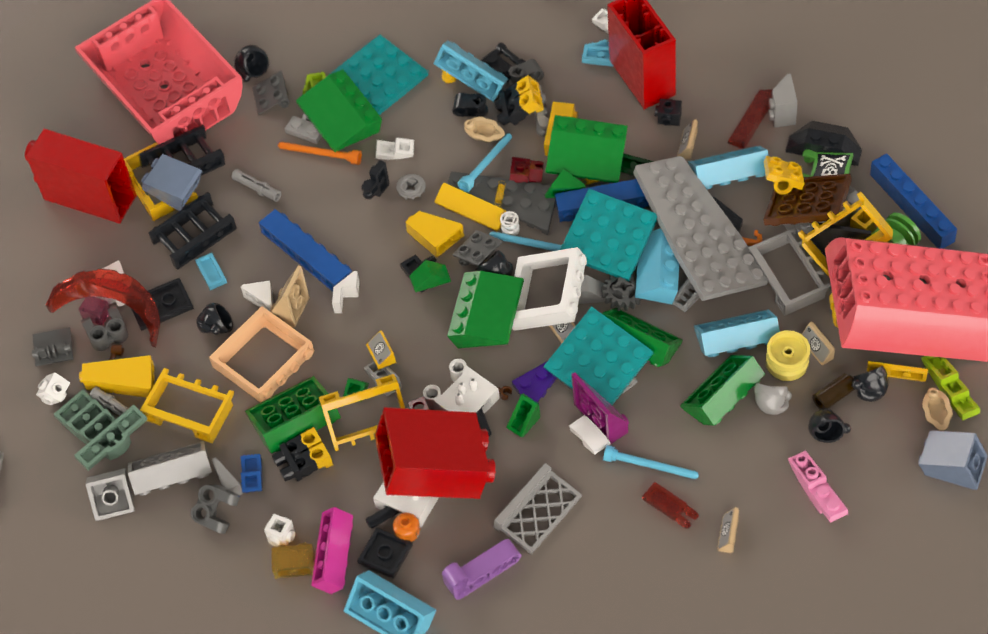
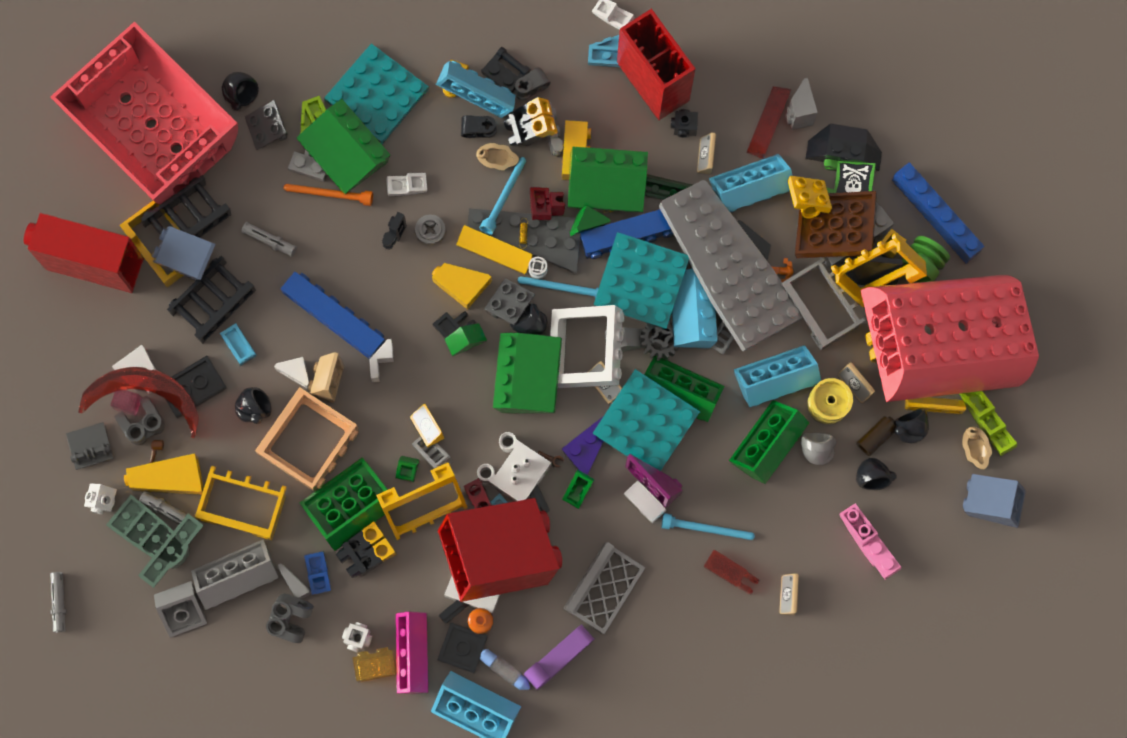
camera: 15 degrees left, 20 degrees up
none -> piece [480,649,530,690]

